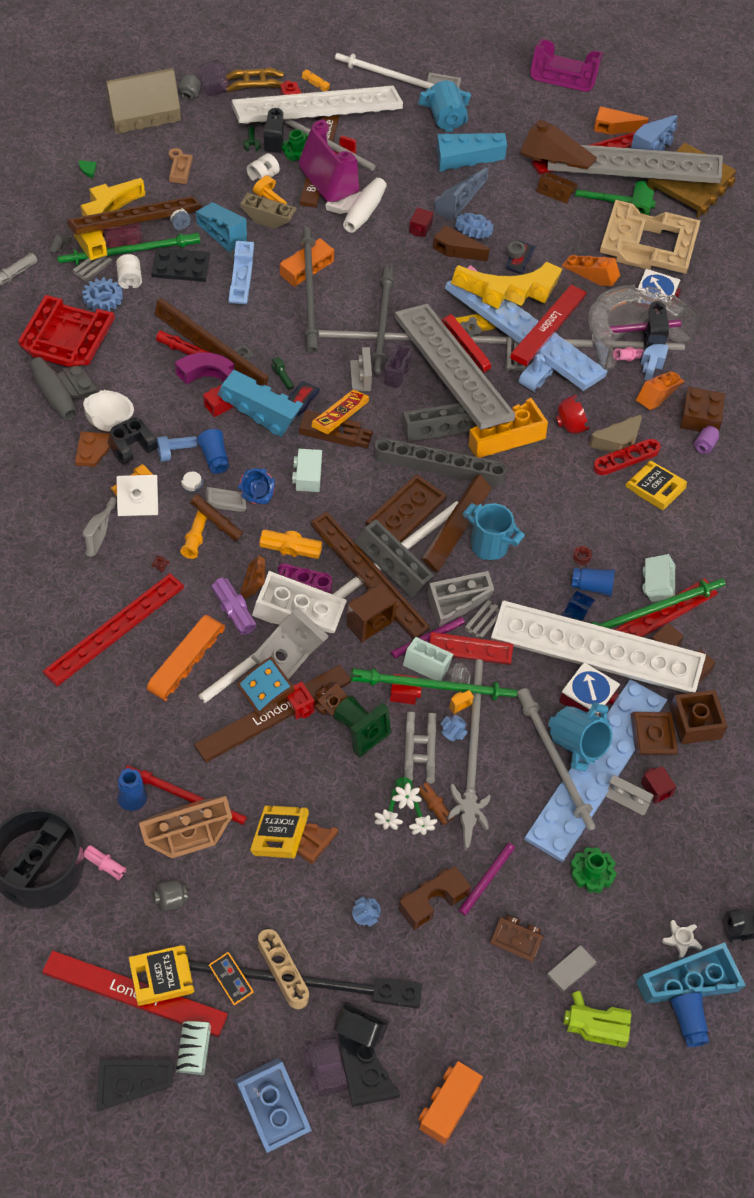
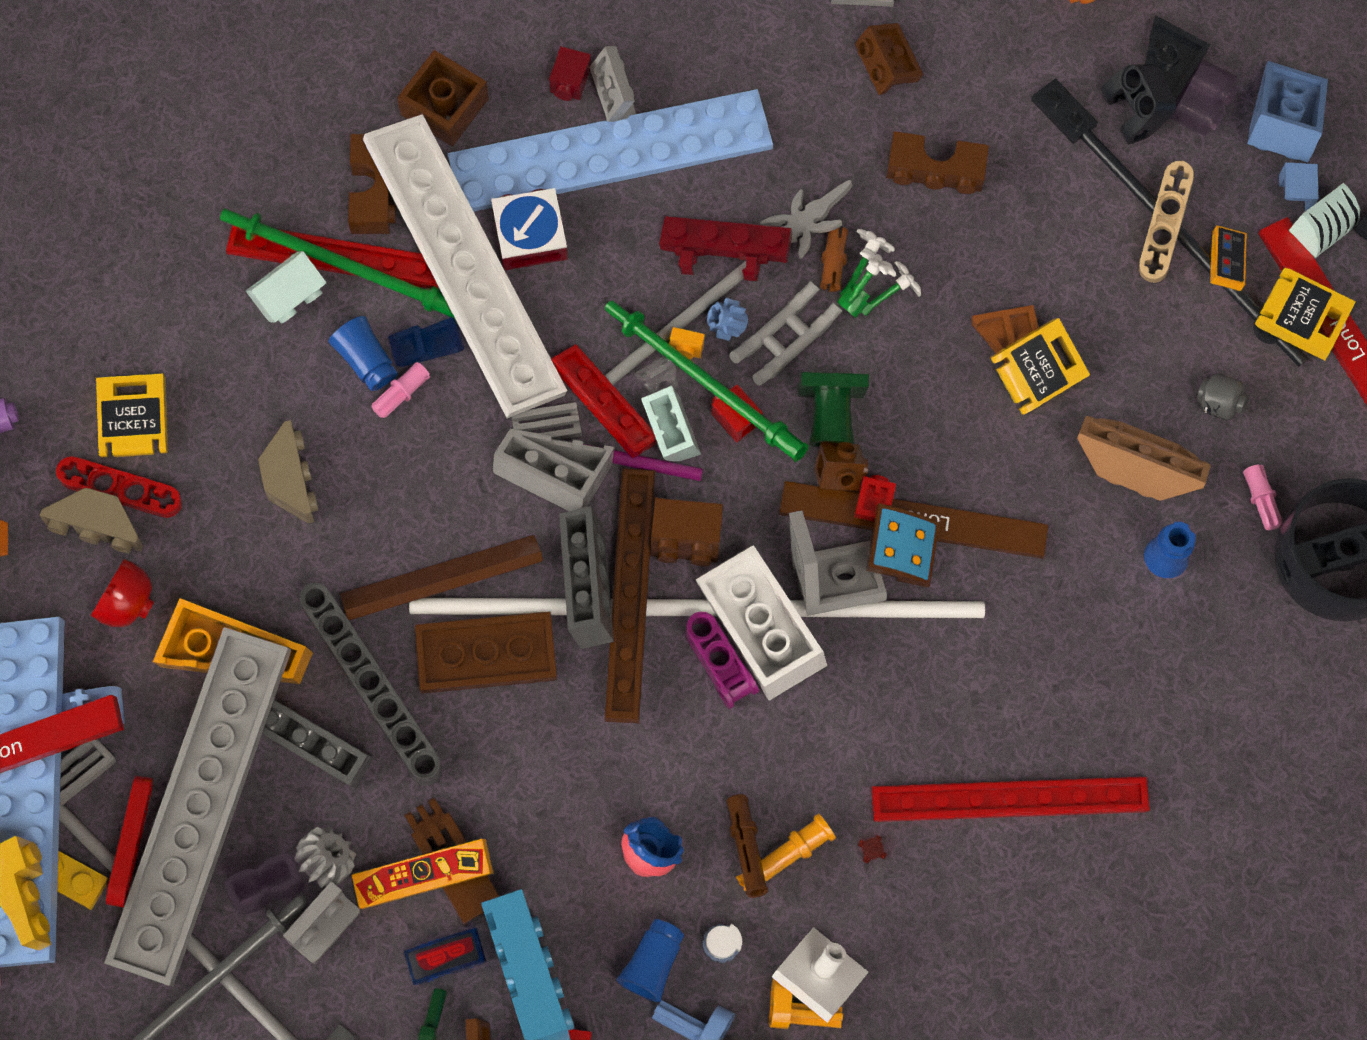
camera: 135 degrees left, 15 degrees up
light grey piece [83,497,117,557] -> none
red bar [125,765,247,825] -> none
orange beam [147,614,225,701] -> none
light grey tile [205,487,246,512] -> none
medium lavender piece [212,577,256,635] -> none
dark orange wing [240,555,265,599] -> none
light orange piece [260,529,323,559] -> none
light aqua brick [292,449,322,492] -> none
medium blue gear [352,896,381,927] -> none
magenta bar [458,843,515,916] -> none
dark grey plate [460,317,481,338] -> none
dark azure container [463,503,525,560] -> none
light grey bar [517,688,595,831] -> none
dark azure container [548,702,613,772] -> none
green plant [570,848,616,893] -> none
clear red bush [573,546,592,565] -> none
reddish brown tile [630,712,678,755] -> none
none -> dark tan slope [258,420,319,523]
none -> light grey gear [294,826,357,888]
none -> bright pink axle [371,362,430,418]
none -> dark red hinge [659,216,793,282]
none -> medium blue panel [1279,162,1319,211]

